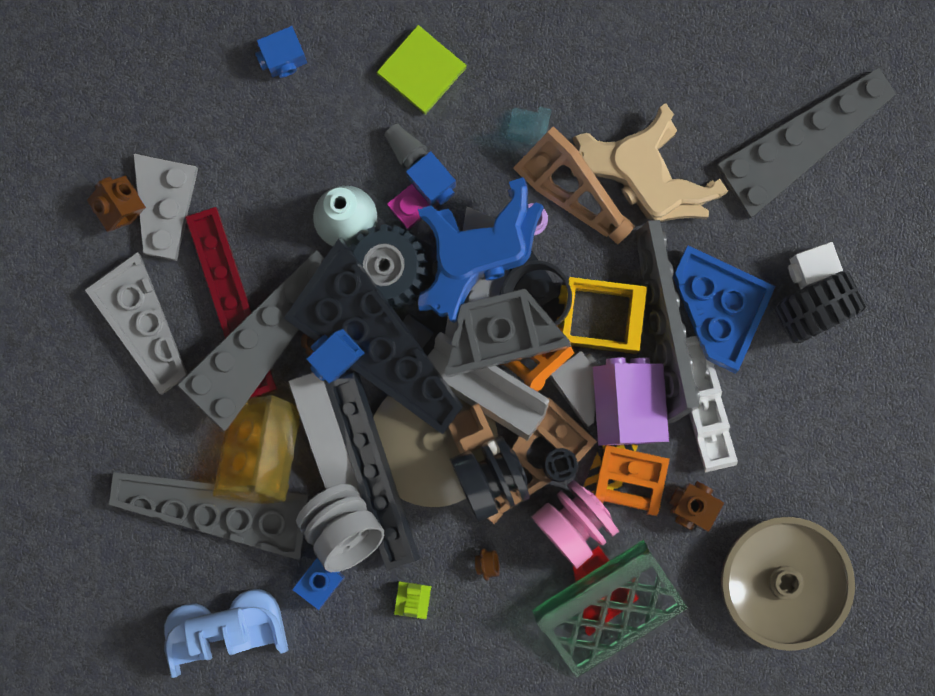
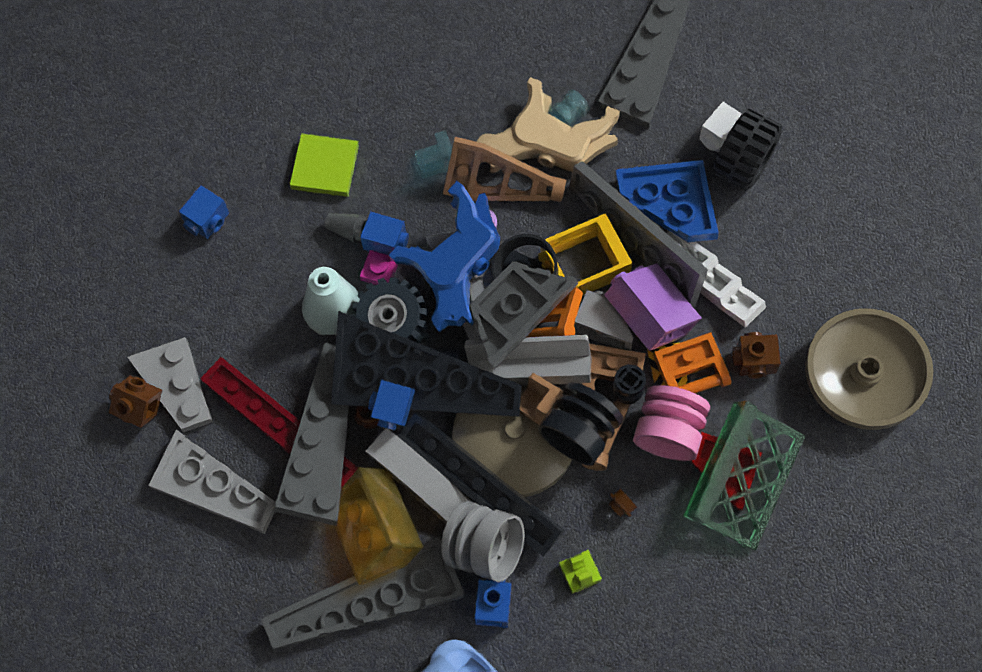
camera: 25 degrees left, 15 degrees down
none -> clear light blue wheel [549,90,589,127]

